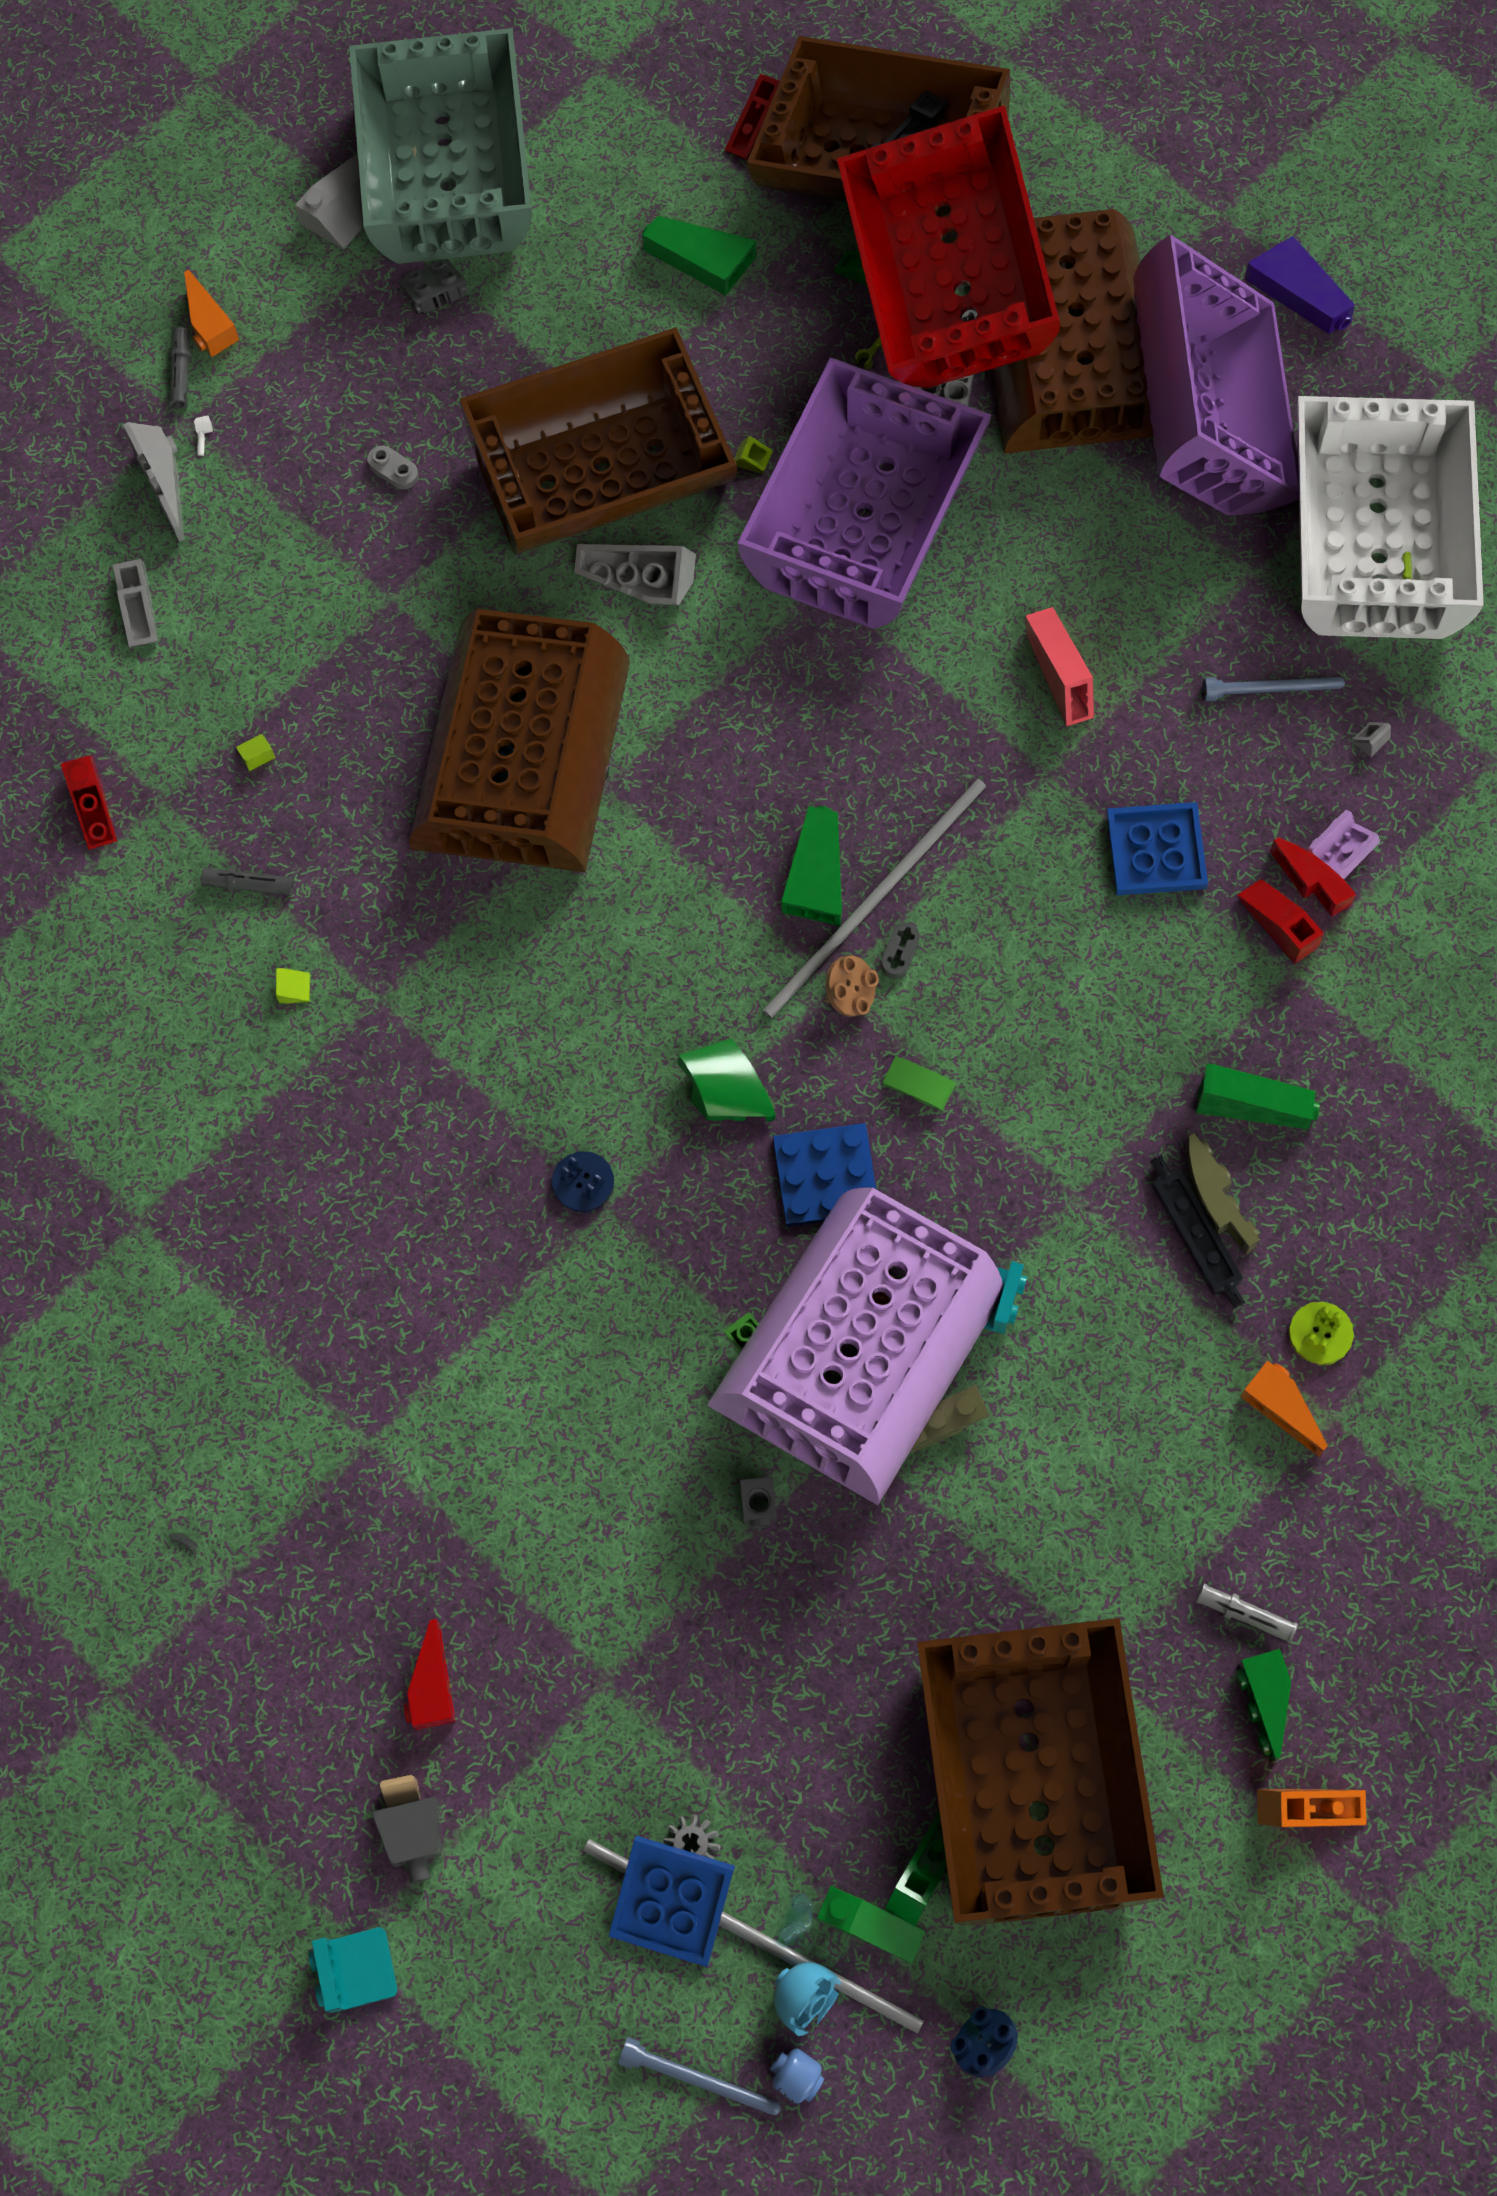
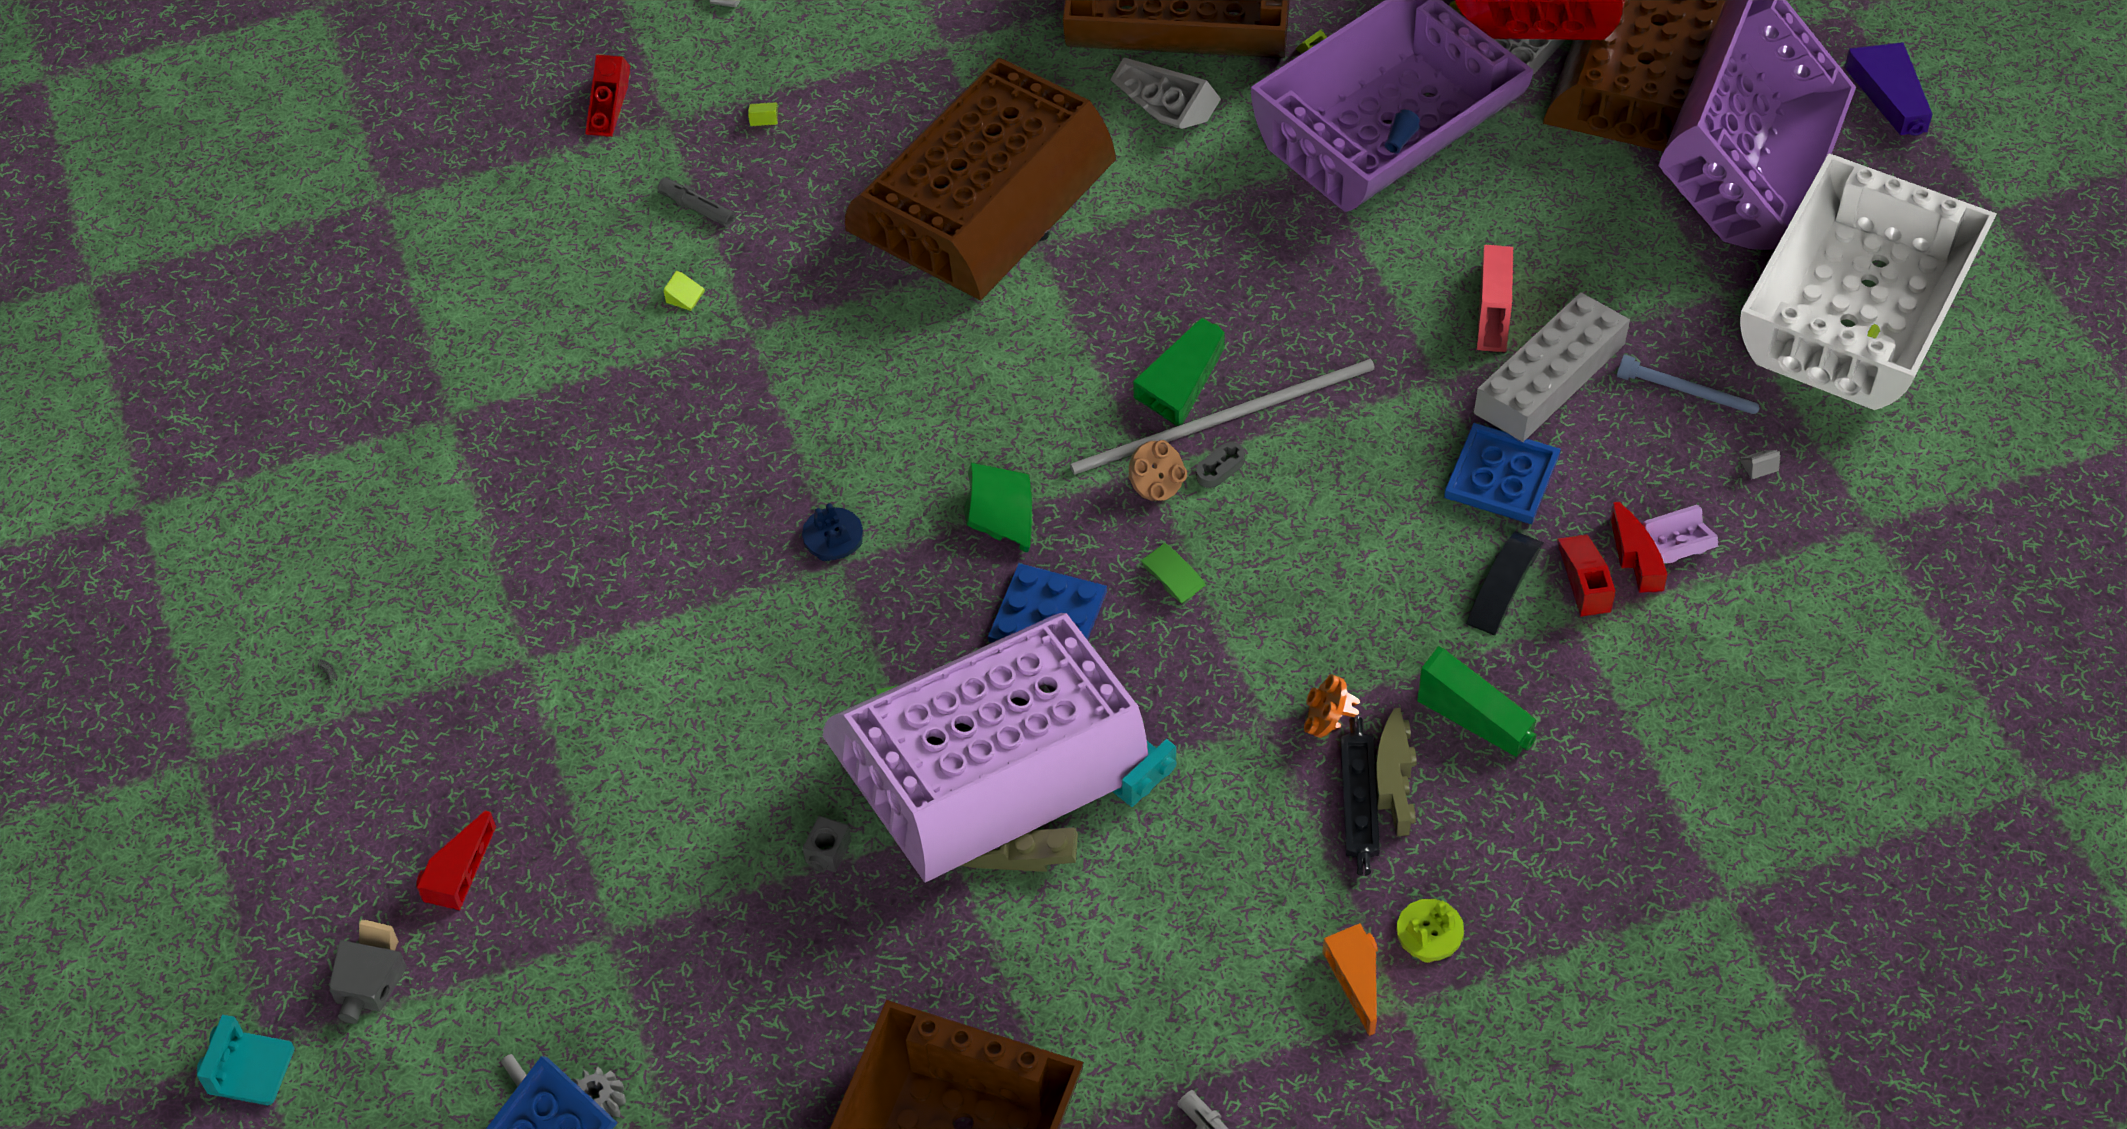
camera: 25 degrees right, 15 degrees down
none -> orange plate [1304,674,1360,738]
none -> dark blue cone [1384,109,1420,153]
none -> black slope [1466,531,1544,636]
none -> light grey brick [1474,292,1630,442]

